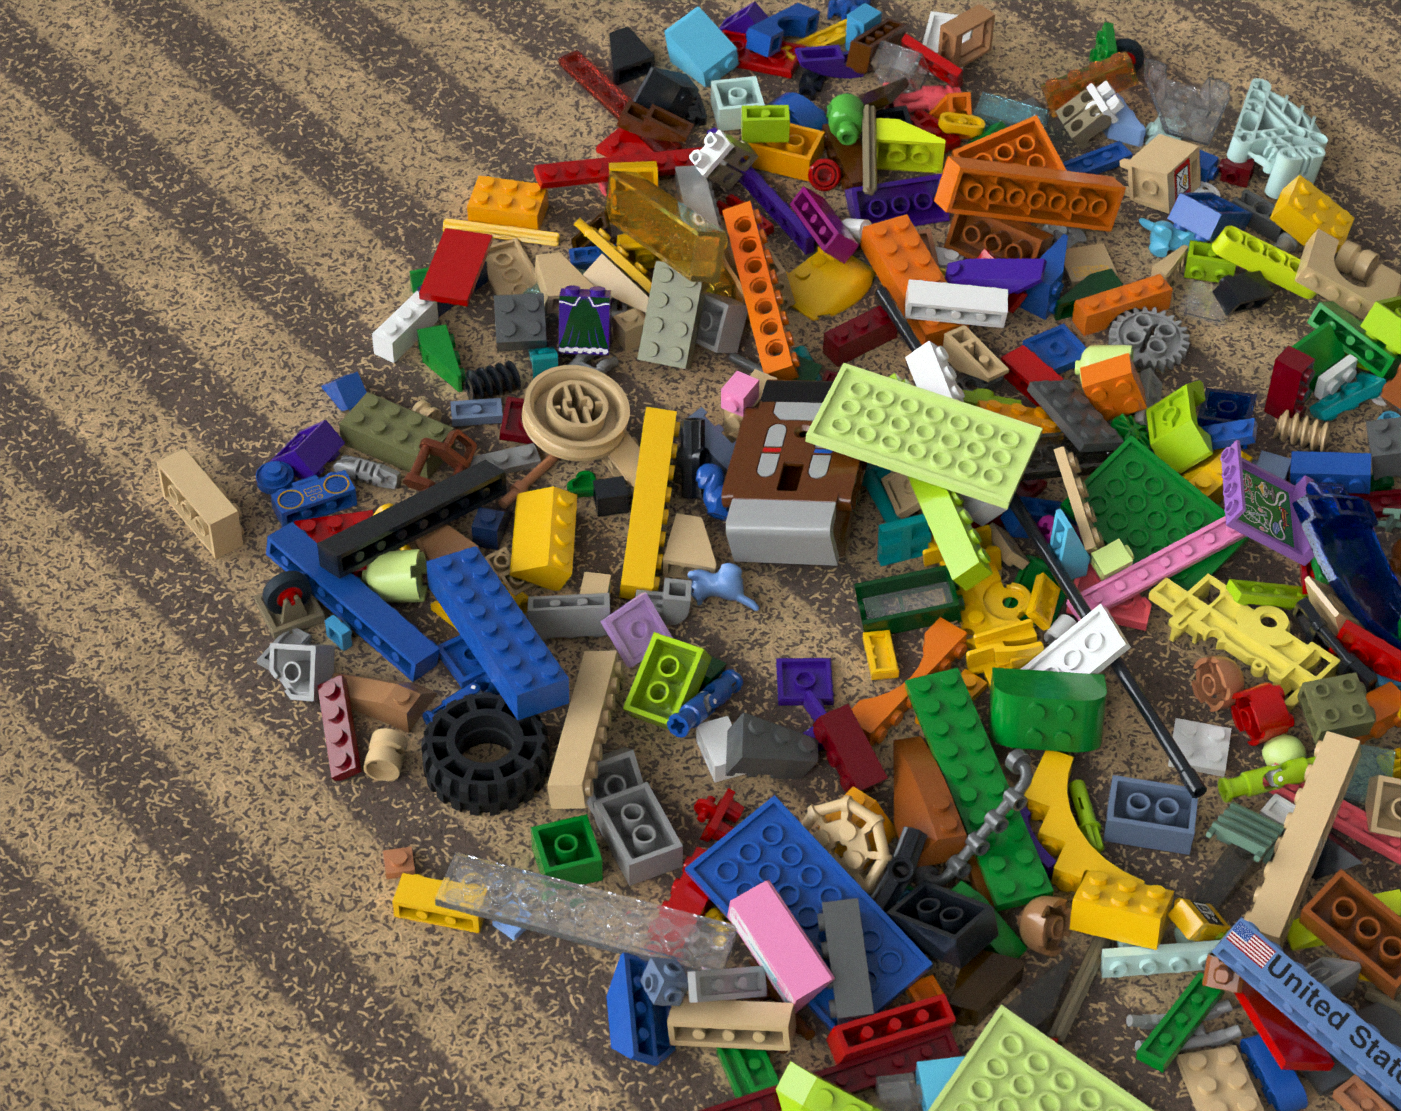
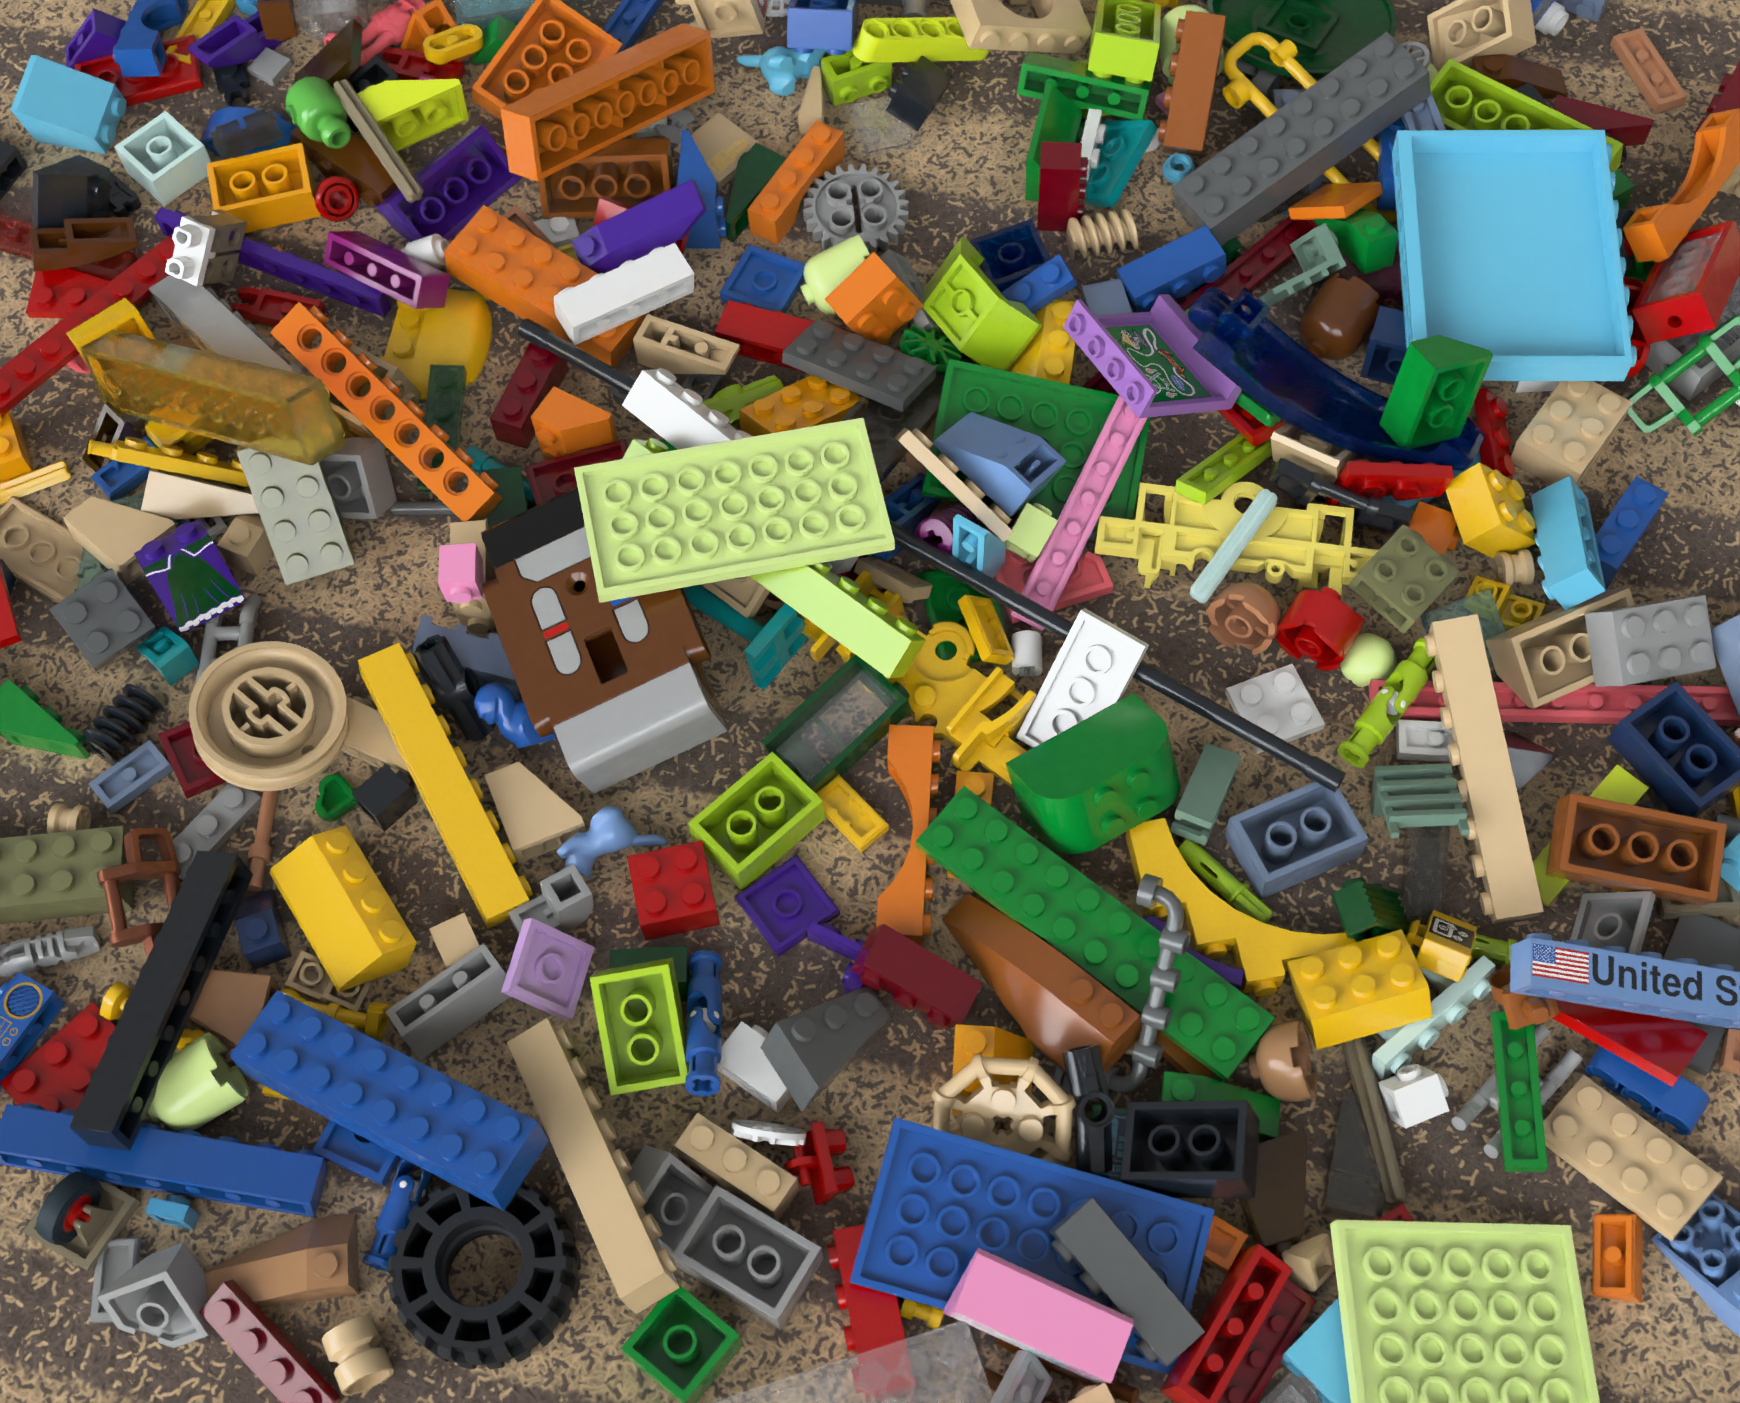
camera: 30 degrees left, 15 degrees up
lime brick [741,105,790,143] -> none
none -> clear smoke hinge [210,109,284,160]
none -> light grey tile [248,47,293,86]
none -> clear green plate [417,365,467,494]
none -> orange slope [531,386,618,460]
none -> red brick [627,840,720,941]
none -> tan brick [674,1113,800,1221]
none -> lime brick [688,751,825,891]
none -> white wheel [731,1120,807,1146]
none -> medium blue slope [933,412,1066,517]
none -> sand green piece [1170,743,1242,846]
none -> light aqua axle [1190,489,1278,603]
none -> tan slope [1282,1233,1335,1292]
none -> dark green brick [1331,877,1410,941]
none -> white brick [1378,1064,1449,1128]

